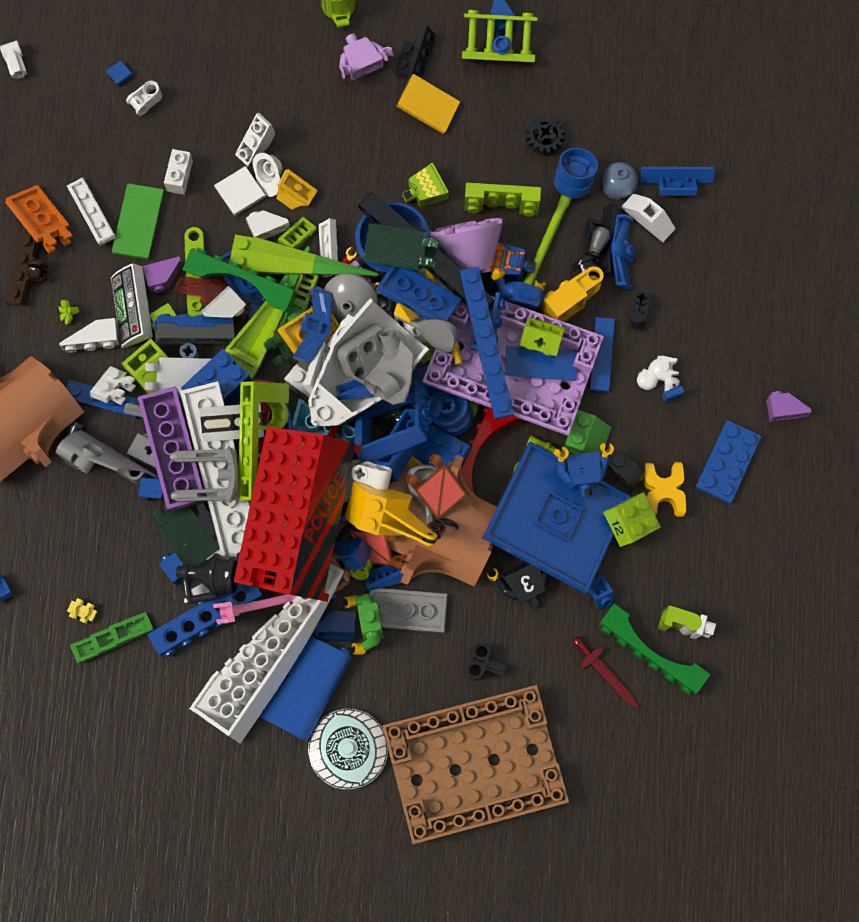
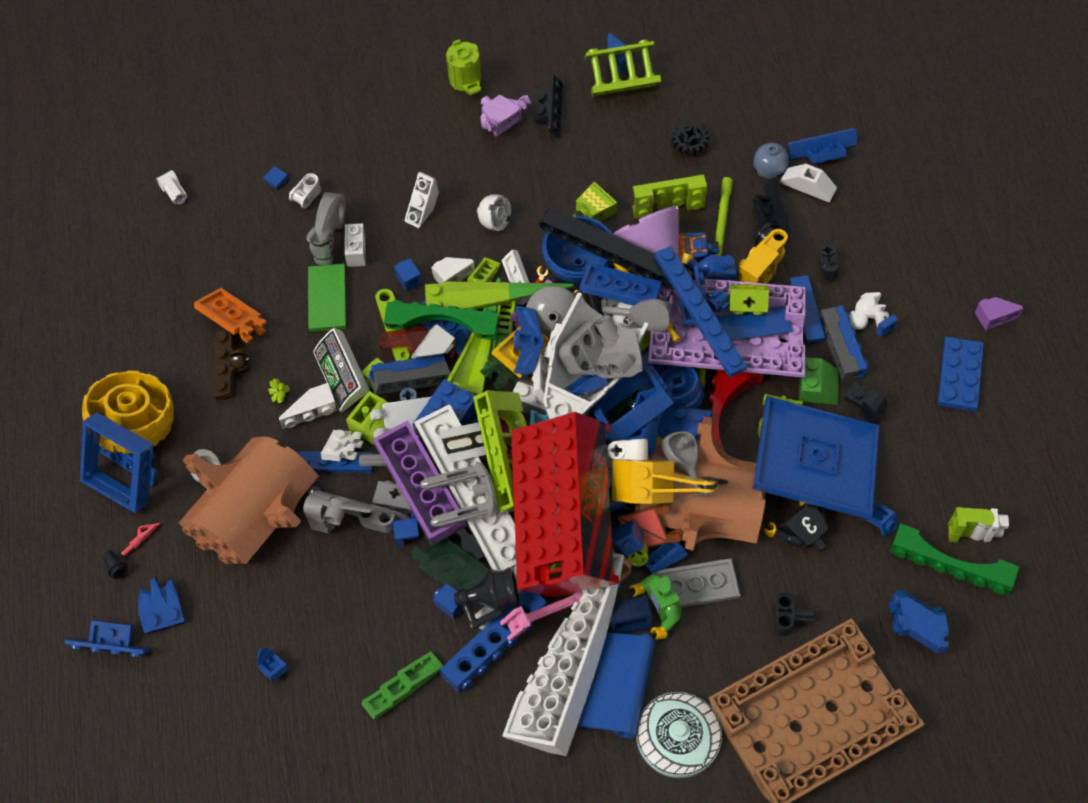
camera: 10 degrees left, 15 degrees down
white tile [67,178,116,246] -> none
light yellow piece [67,598,98,624] -> none
medium lavender slope [143,257,182,293] -> none
white tile [214,166,266,216] -> none
white piece [253,153,283,197] -> none
yellow slope [276,169,318,210] -> none
clear green tile [363,223,439,271] -> none
yellow slope [394,303,420,323] -> none
yellow tile [396,74,460,134] -> none
flag [406,454,467,520] -> none
blue plate [492,36,511,54] -> none
blue wheel [554,148,598,198] -> none
blue torso [554,443,614,499] -> none
dark red sword [572,636,639,709] -> none
flat silver cone [588,227,611,256] -> none
lime brick [603,492,661,547] -> none
blue plate [611,214,635,290] -> none
yellow piece [643,462,686,517] -> none
none -> light grey animal [307,192,346,266]
none -> blue brick [394,258,422,292]
none -> white cylinder [477,194,511,231]
none -> blue gear [706,289,730,314]
none -> dark grey piece [820,305,868,383]
none -> blue brick [889,590,949,653]

